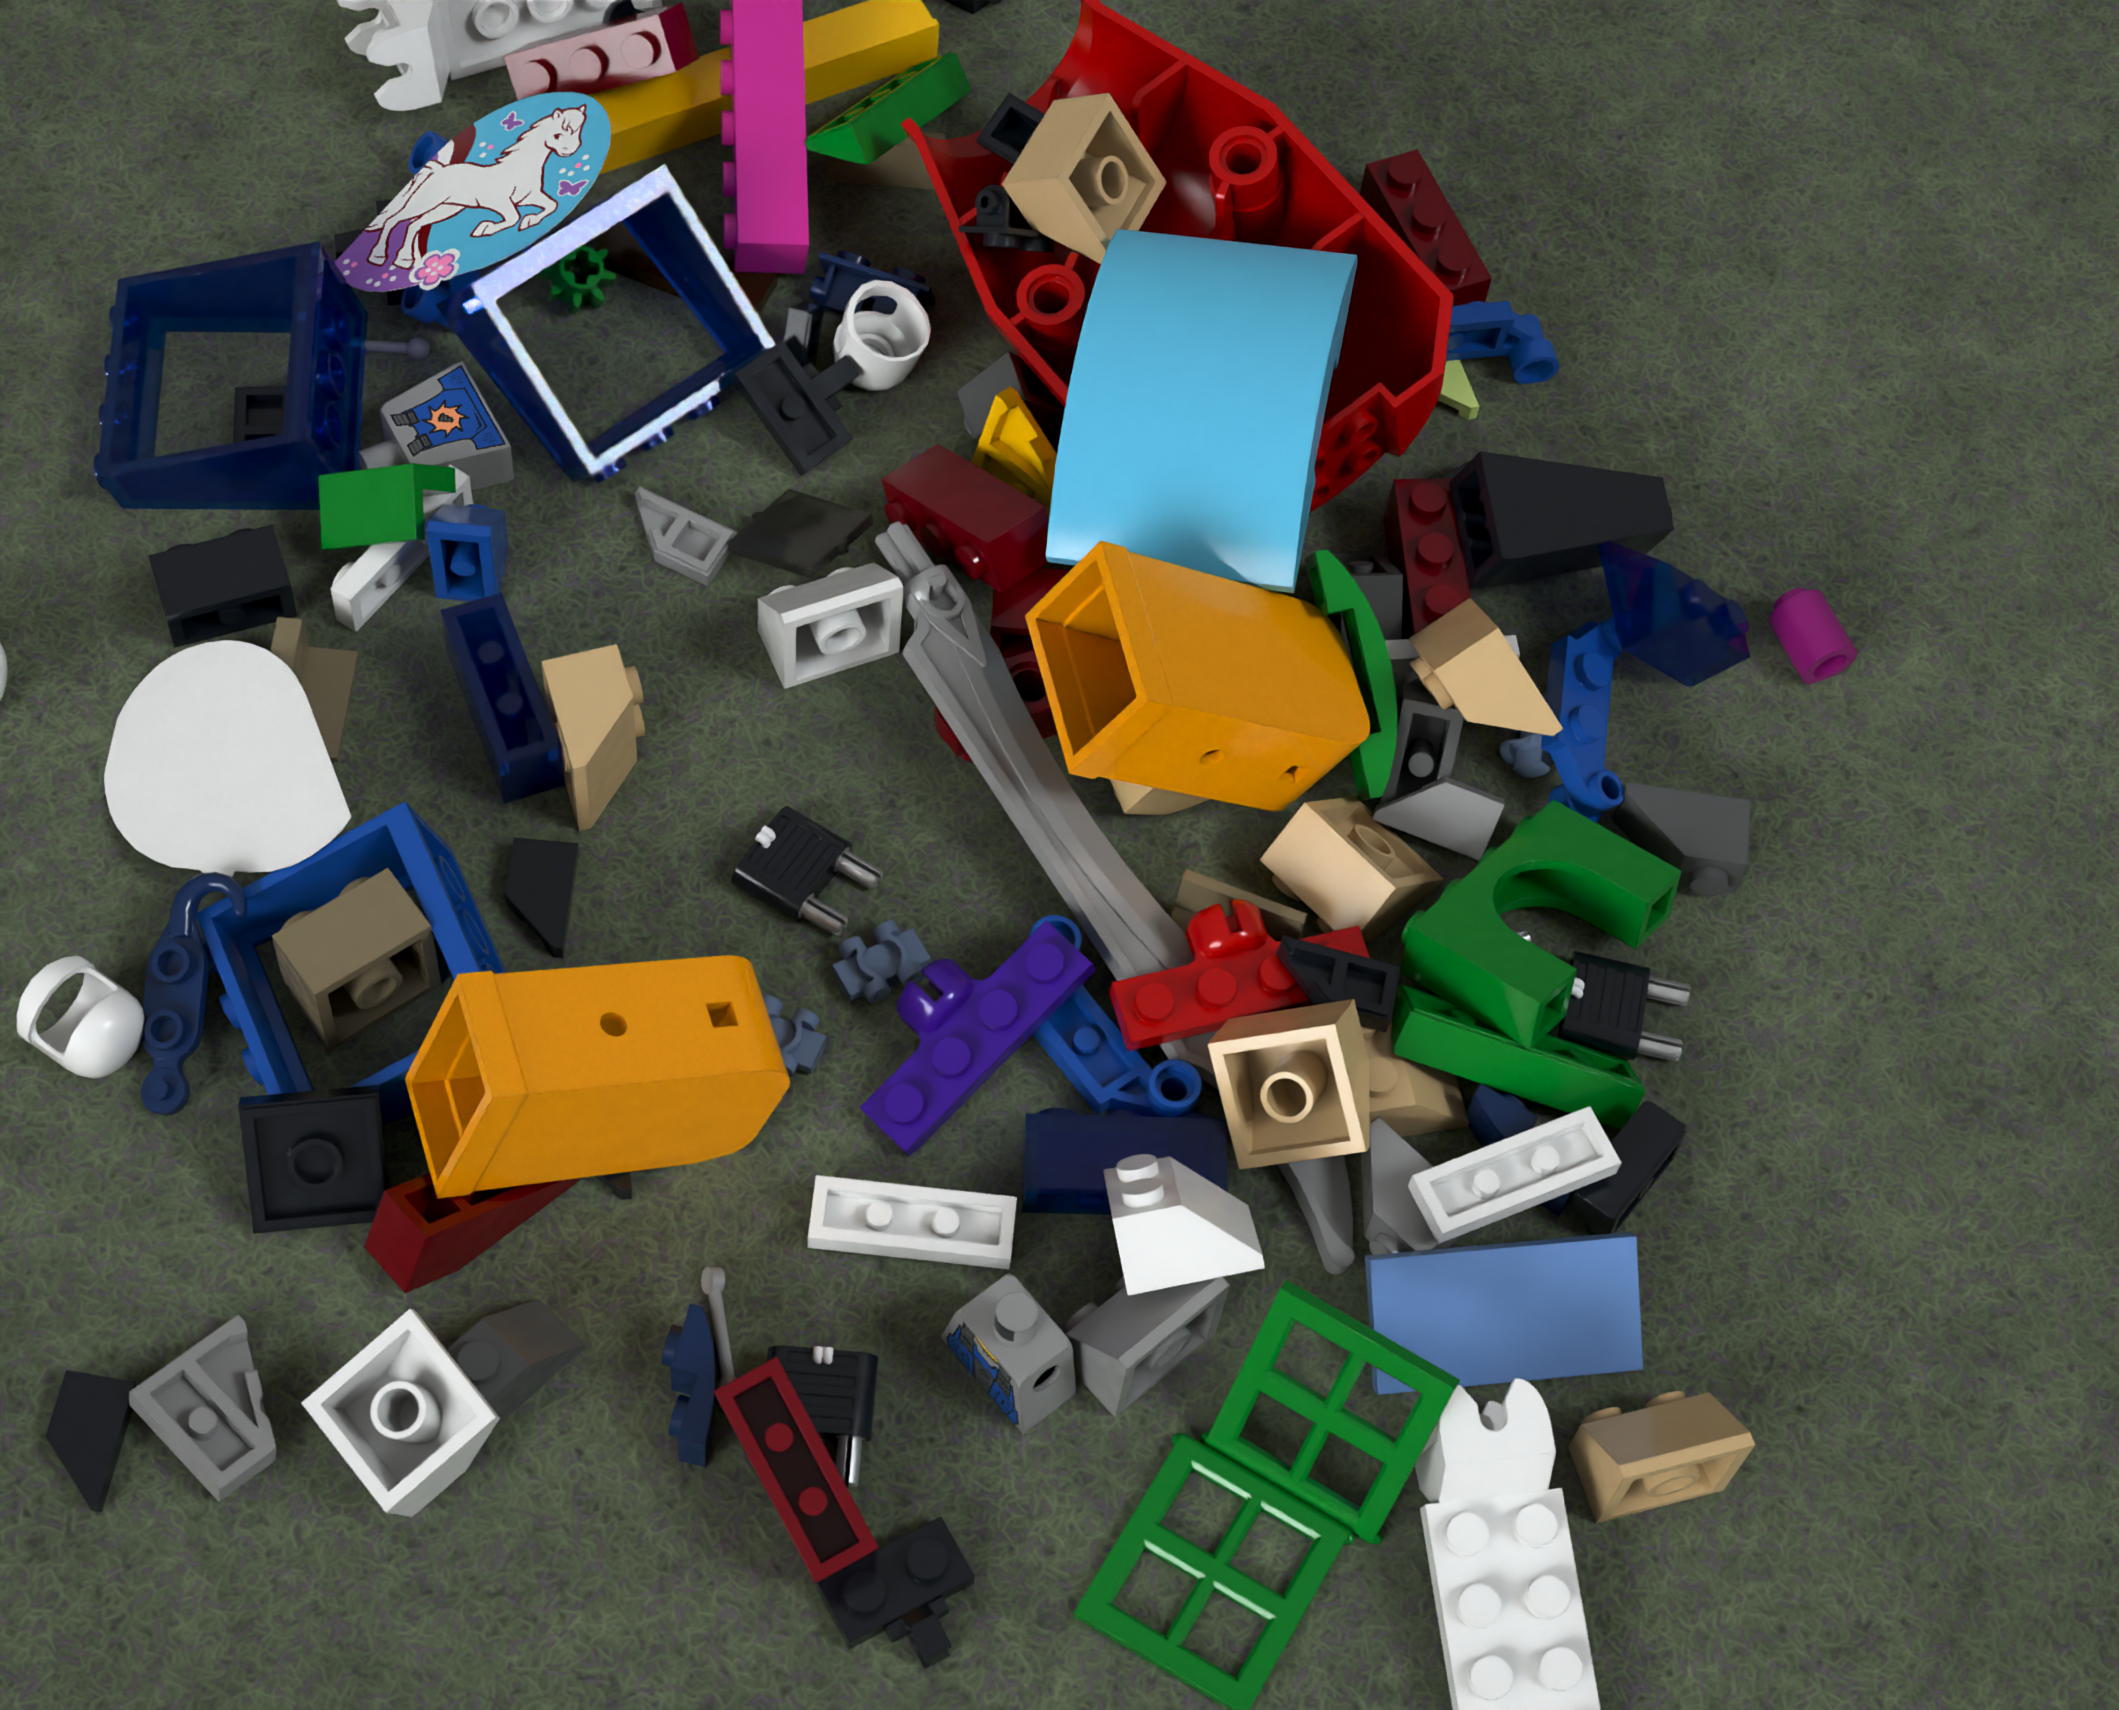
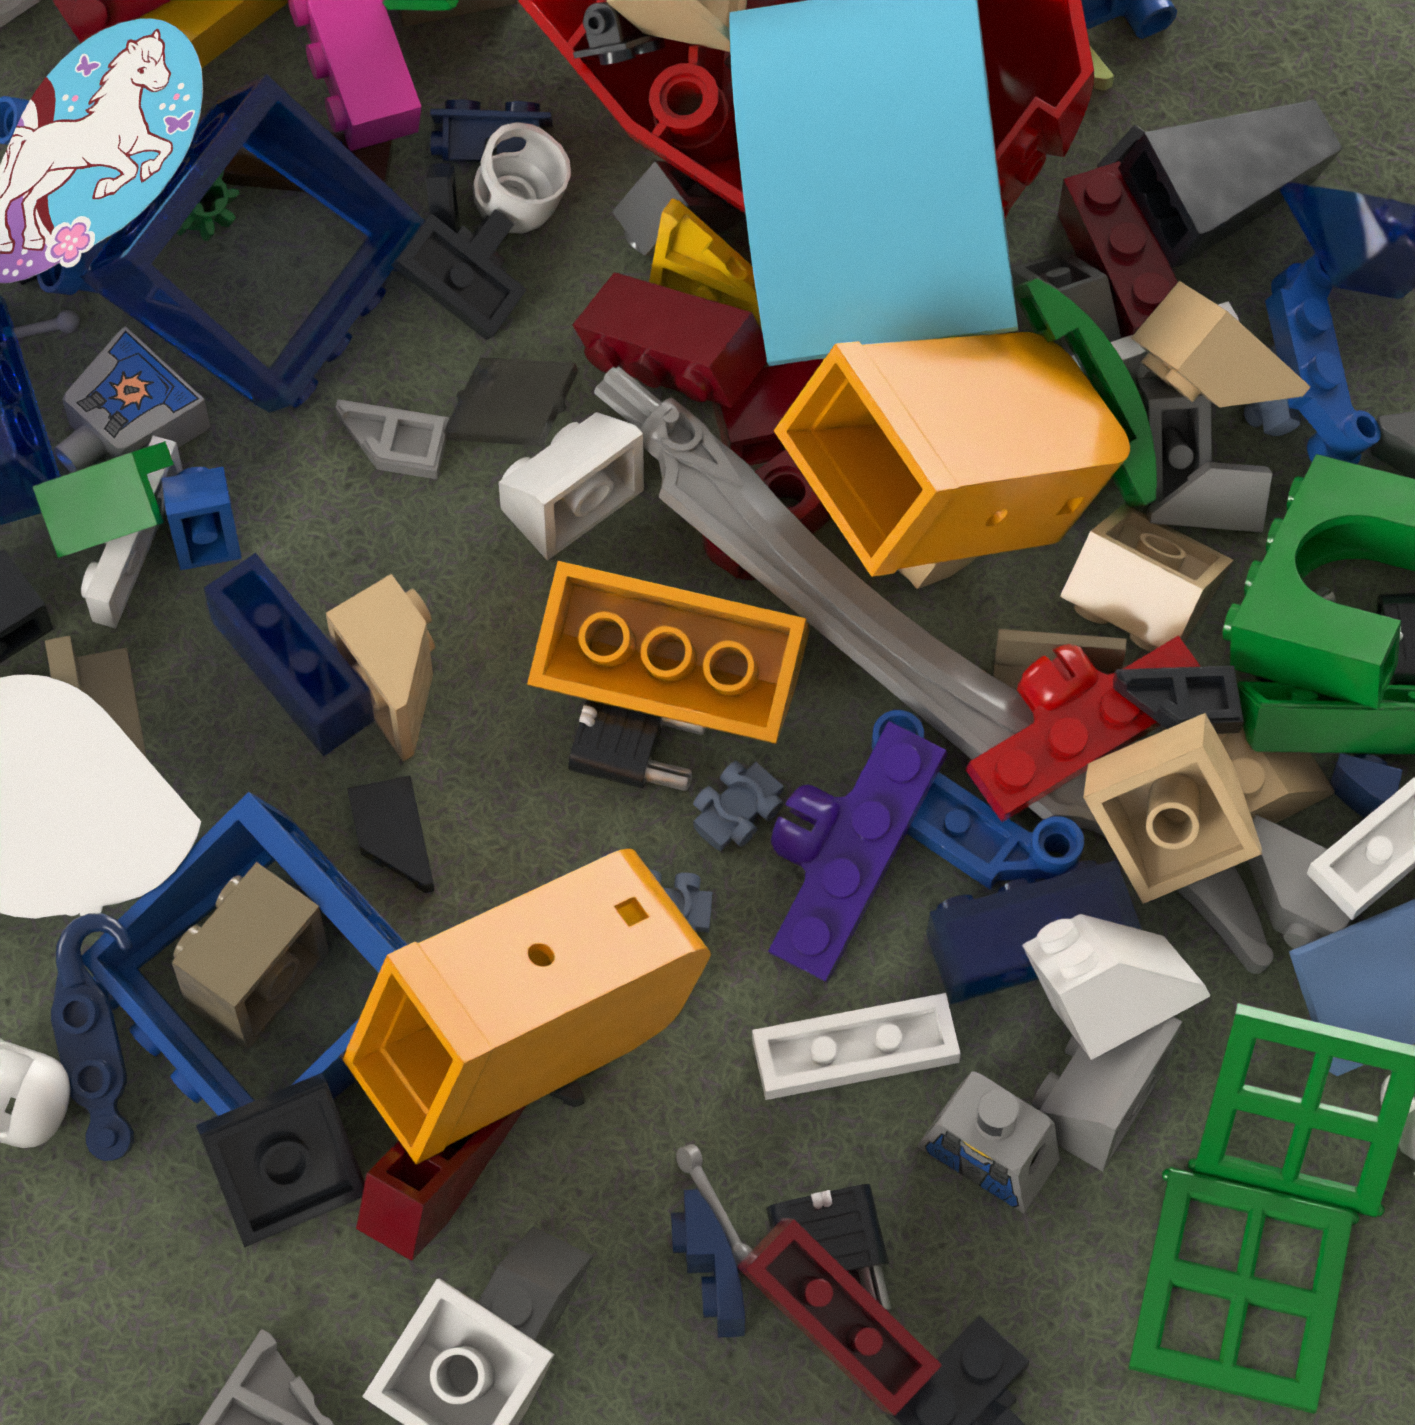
camera: 10 degrees left, 5 degrees up
none -> light orange slope [527,561,810,744]

